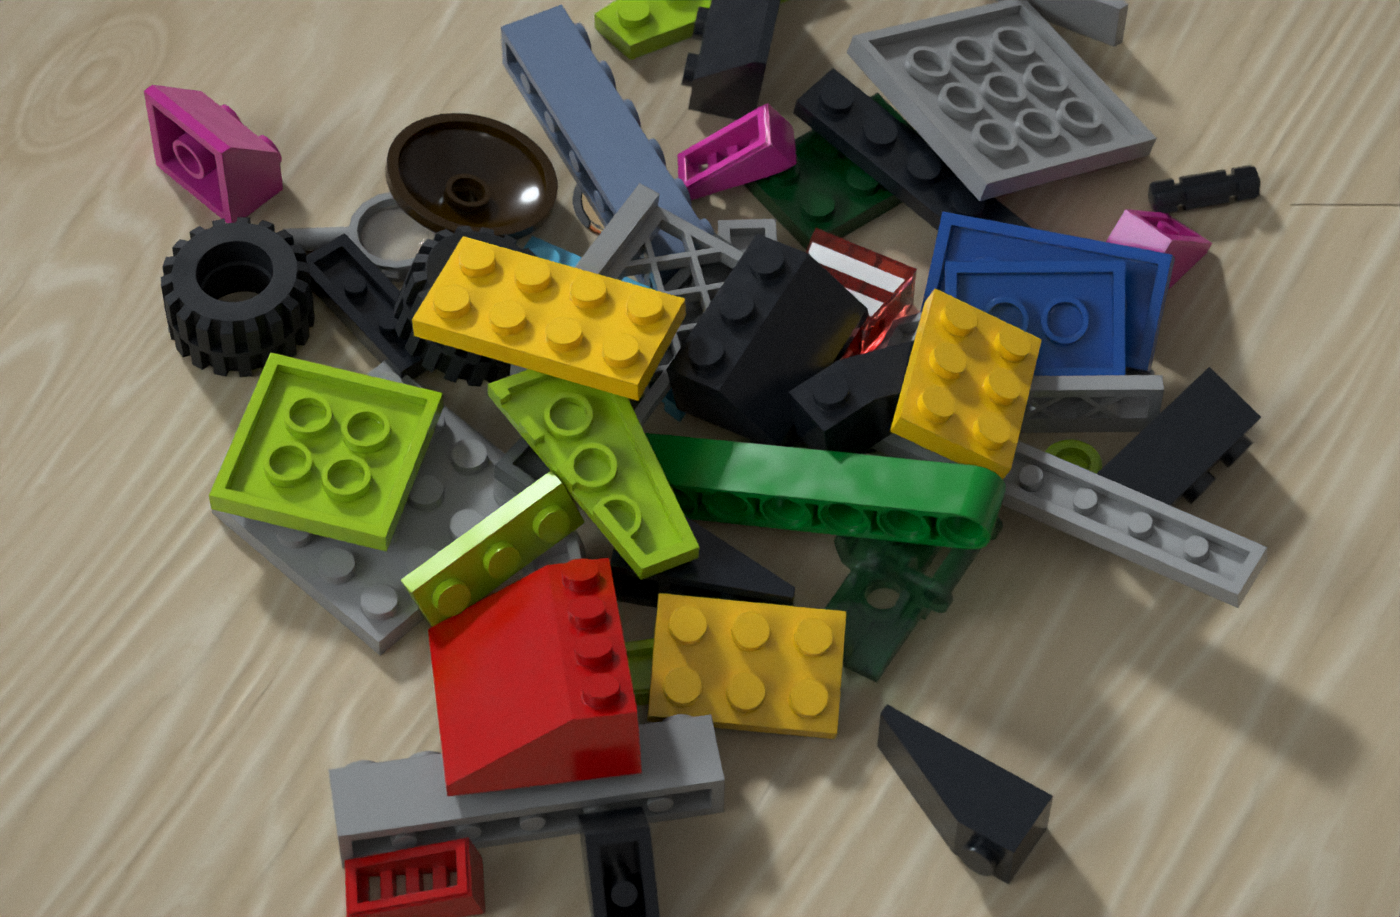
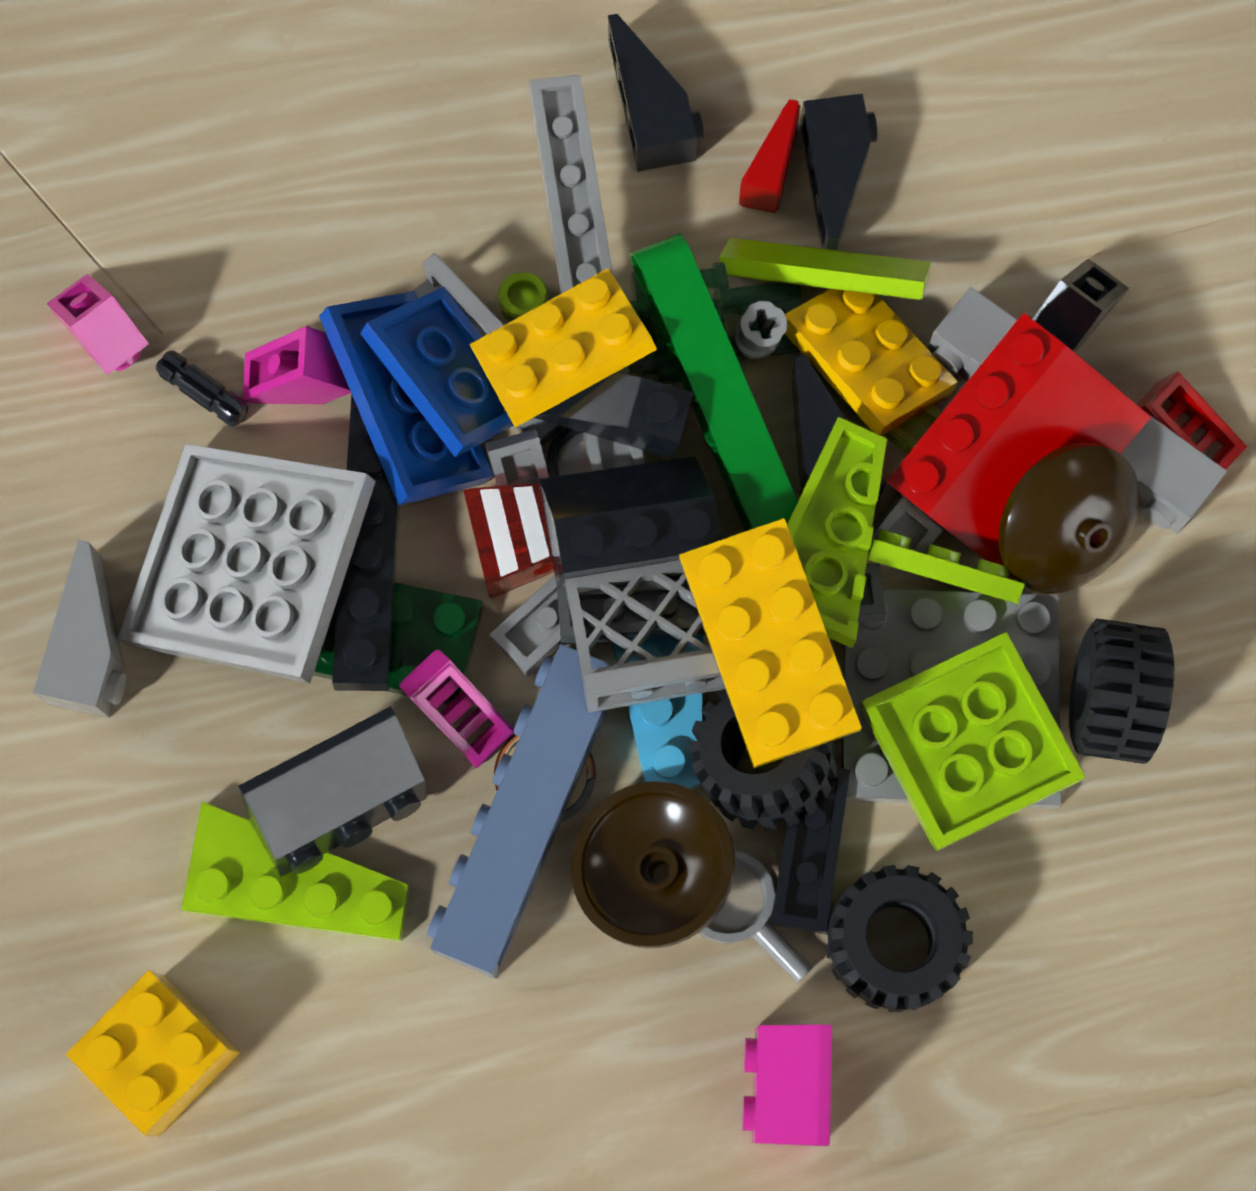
camera: 130 degrees left, 20 degrees up
black brick [1097,367,1261,507] -> none
none -> slope [46,273,149,375]
none -> black slope [608,14,704,172]
none -> lime tile [719,237,931,300]
none -> light grey bush [733,301,787,359]
none -> red slope [739,99,801,213]
none -> dark brown dish [999,442,1140,594]
none -> black tyre [1069,618,1174,764]

